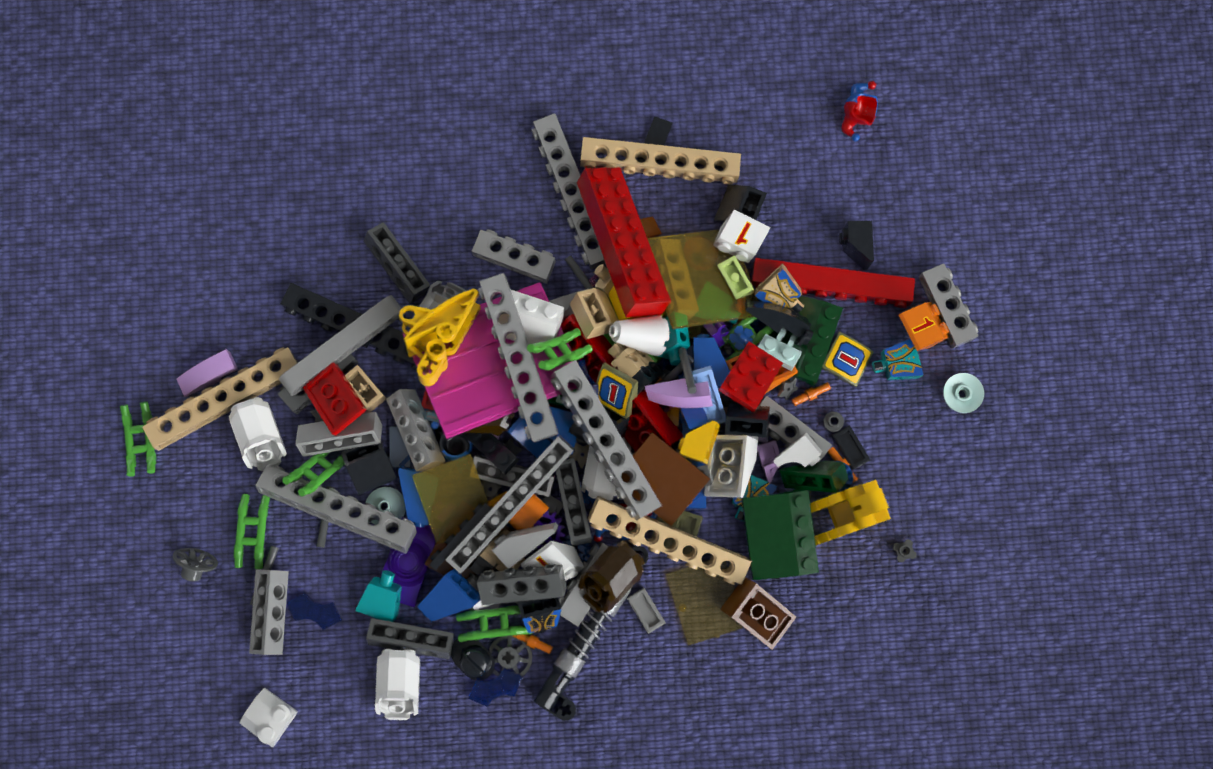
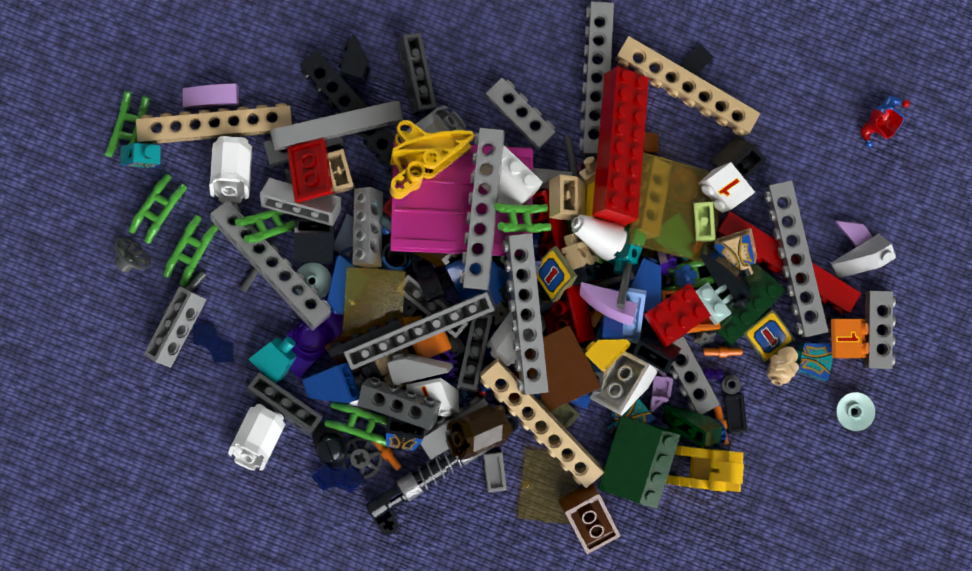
camera: 20 degrees right, 5 degrees up
white slope [240,688,298,747] -> none
white arch [773,432,822,467] -> none
black slope [839,221,874,270] -> none
dark grey plate [893,539,917,563] -> none
none -> teal torso [120,143,161,169]
none -> bright green piece [128,174,187,244]
none -> black slope [338,35,371,86]
none -> dark purple piece [704,368,723,380]
none -> light grey brick [764,181,828,338]
none -> tan head [766,347,799,386]
none -> light grey slope [831,234,896,278]
none -> lavender slope [835,220,873,248]

